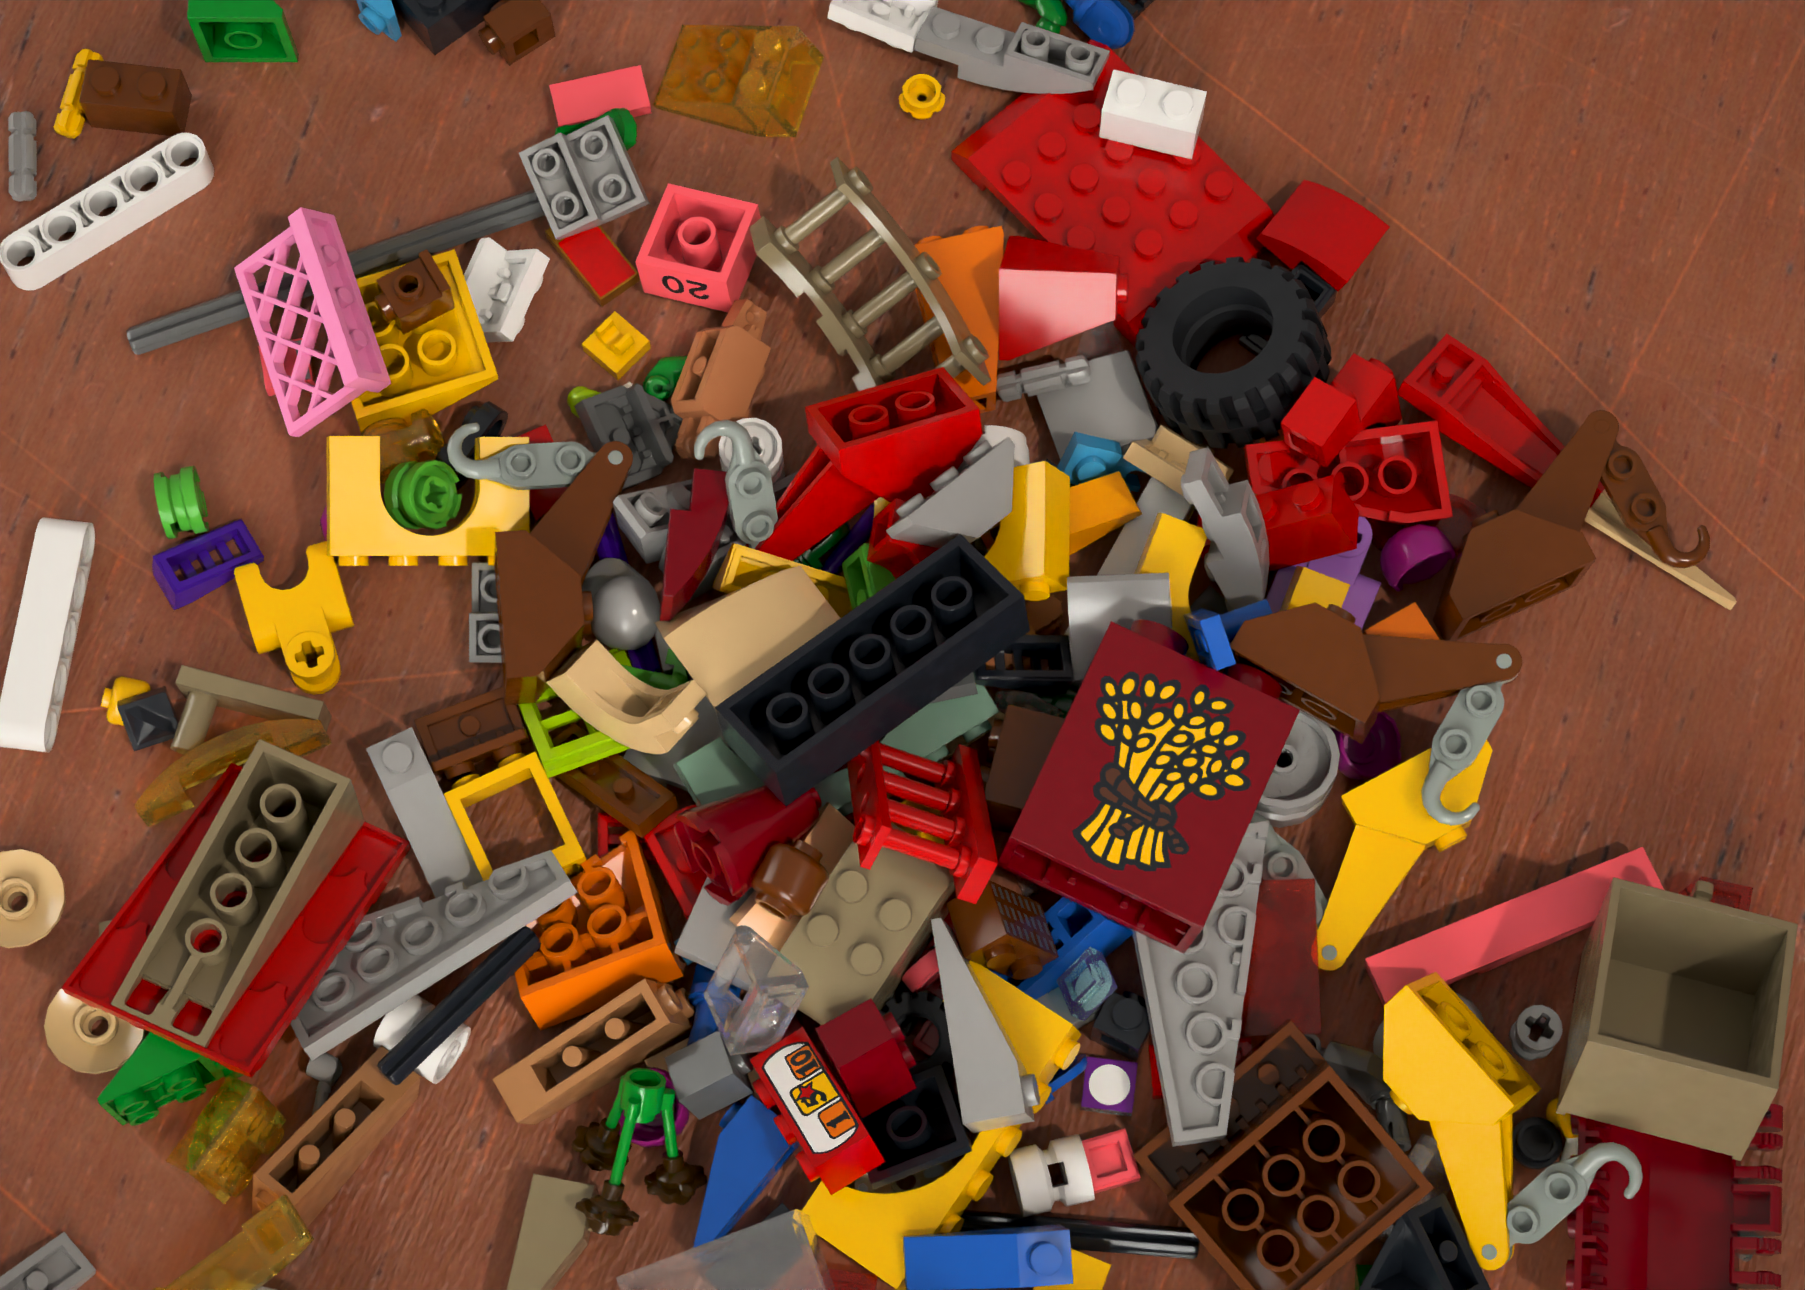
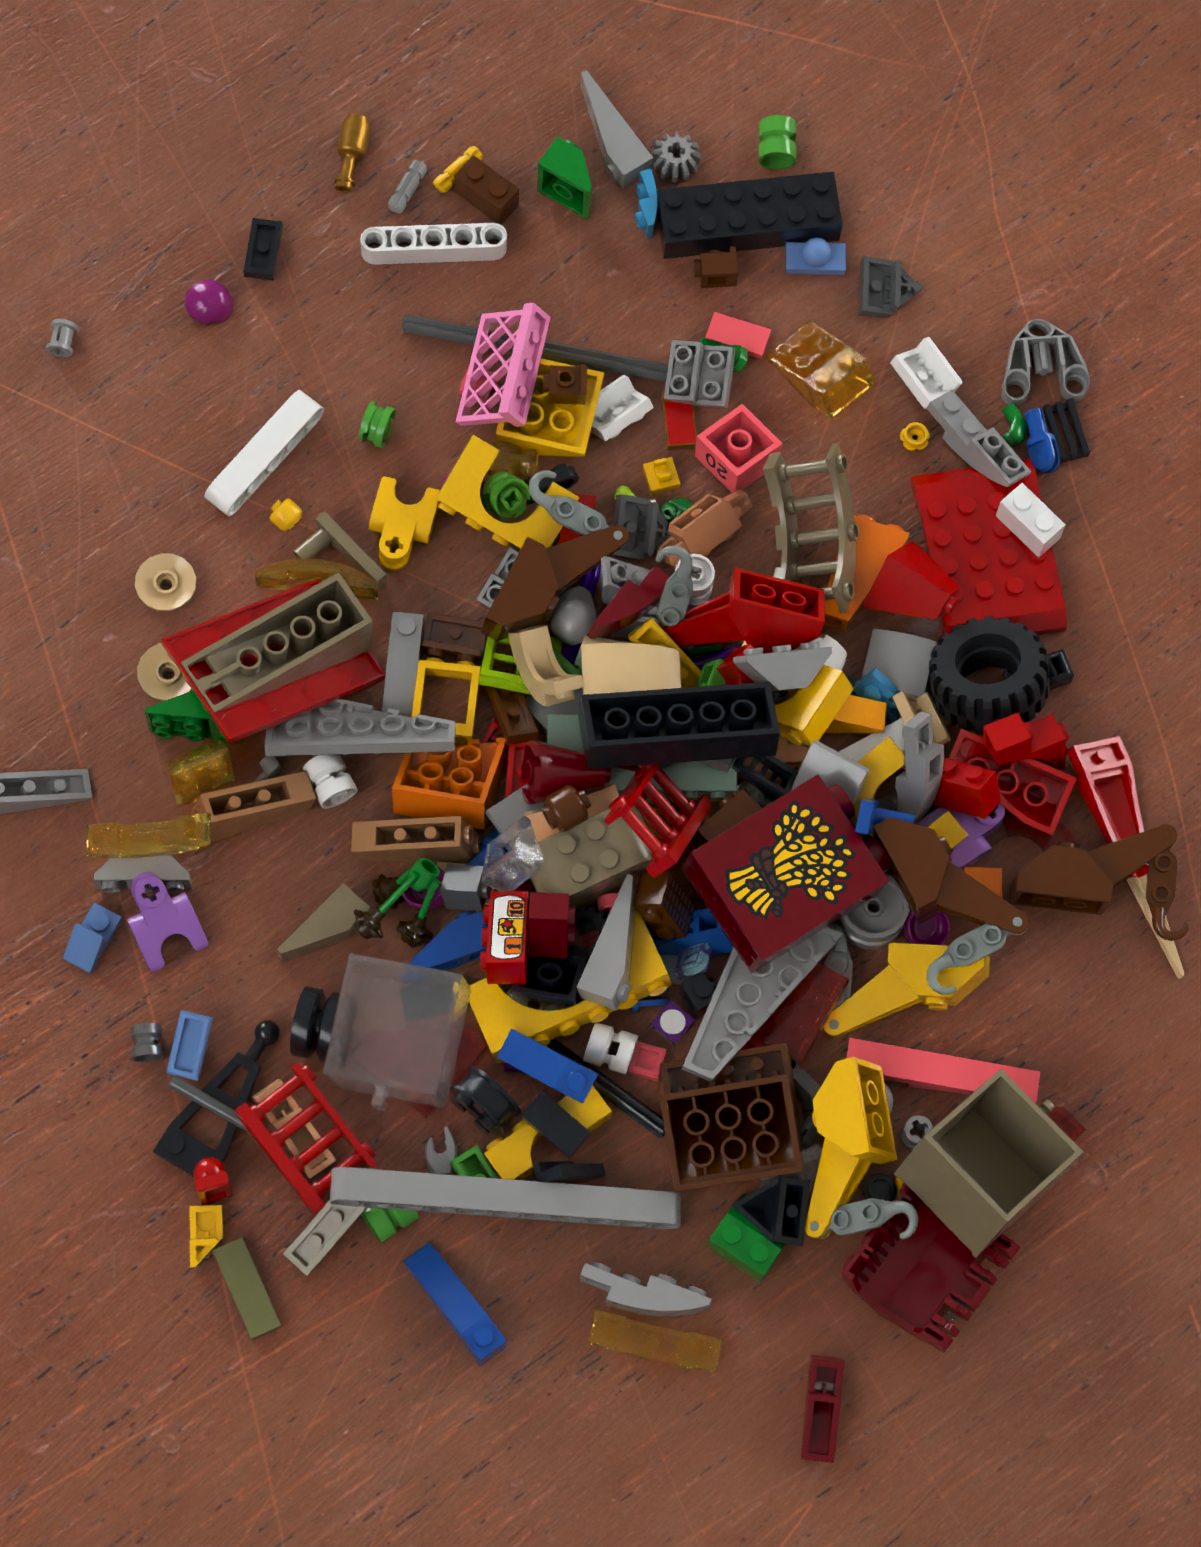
camera: 25 degrees right, 0 degrees up
black tile [117,686,179,751] -> none
dark purple slope [152,519,264,610] -> none
black axle [377,926,541,1085] -> none
light grey axle [996,355,1091,402] -> none
red slope [1256,179,1390,291] -> none
magenta hair [1380,524,1456,592] -> none

